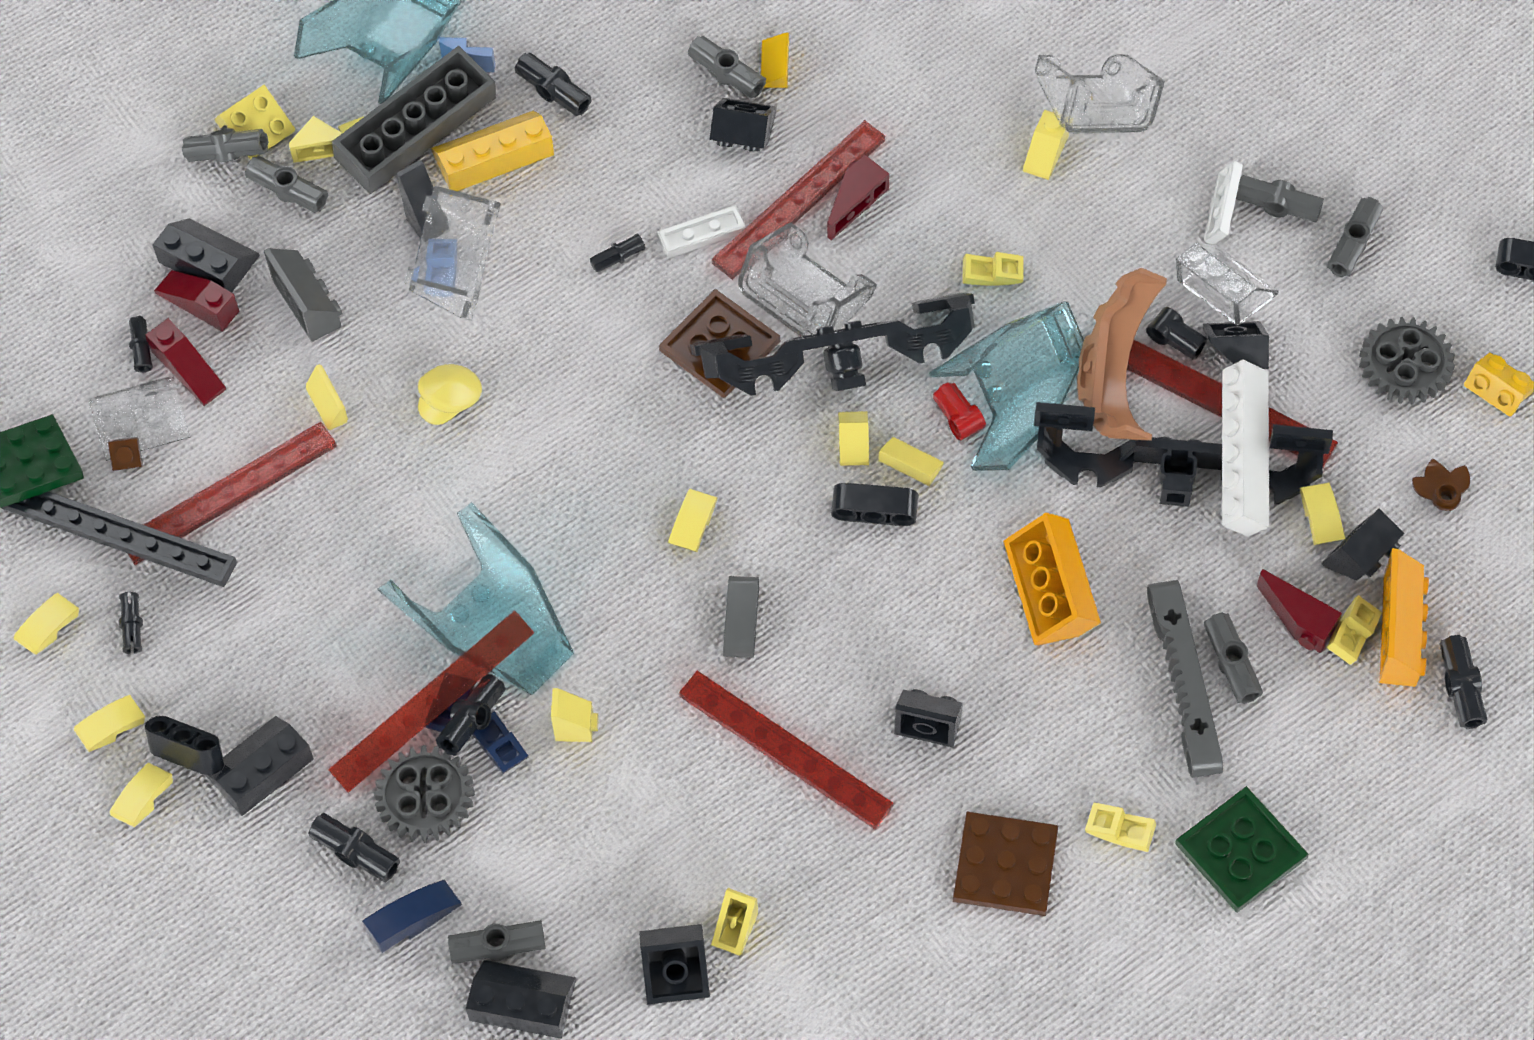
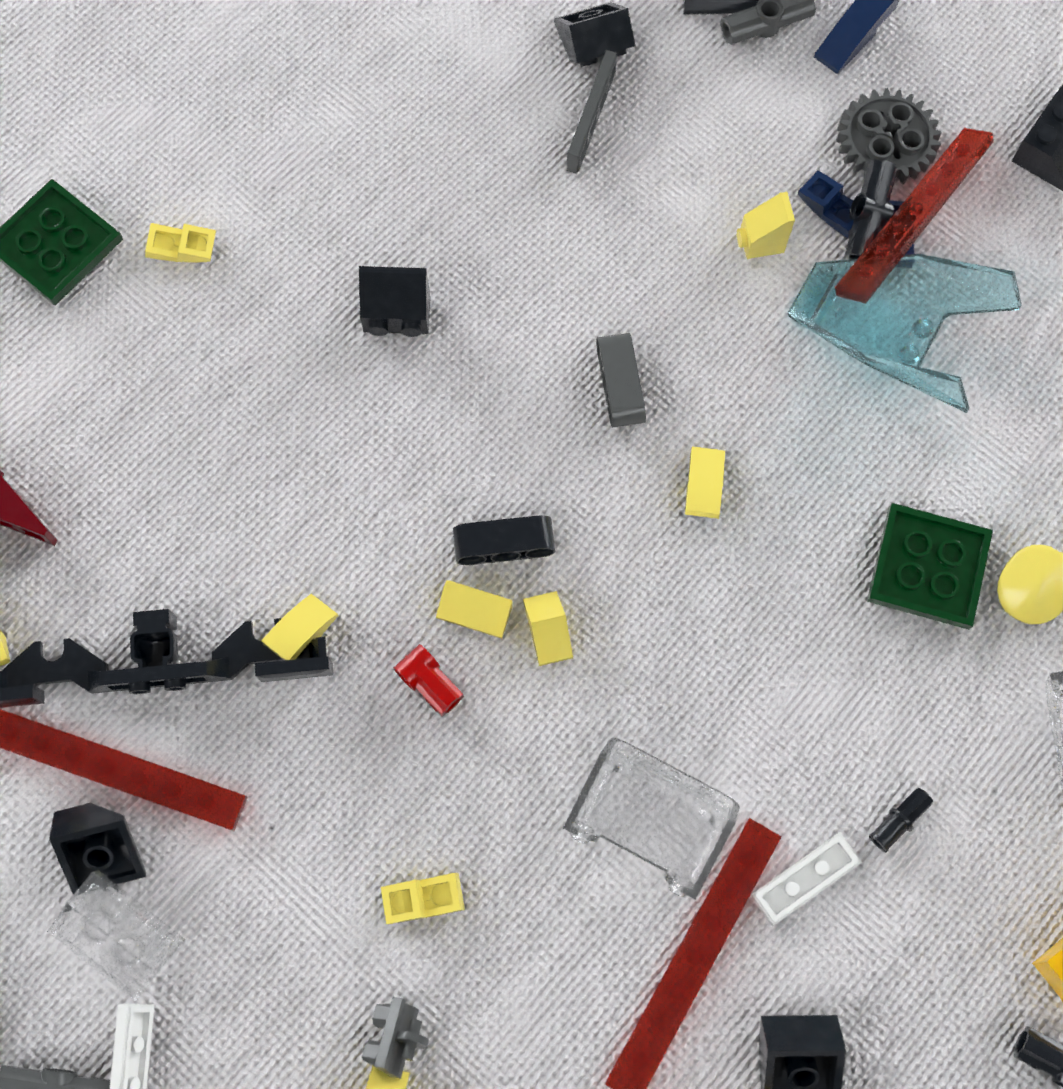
camera: 165 degrees right, 10 degrees up
black piece [308,812,400,883] -> none
reddish brown plate [659,289,781,399] -> none
clear red tile [679,670,894,830] -> none
black piece [690,293,975,396] -> none
light yellow slope [711,888,758,956] -> none
dark red slope [827,155,890,241] -> none
clear light blue windscreen [929,301,1084,471] -> none
reddish brown plate [953,811,1059,916] -> none
light orange slope [1003,513,1101,646] -> none
nougat windscreen [1077,268,1167,441] -> none
black piece [1146,307,1208,360] -> none
dark grey gear [1147,580,1223,778] -> none
dark grey piece [1204,612,1263,704] -> none
white brick [1222,360,1269,537] -> none
none -> light yellow slope [261,594,338,660]
none -> dark grey hips [362,997,429,1079]
none -> dark grey tile [567,50,617,174]
none -> dark green plate [867,503,993,630]

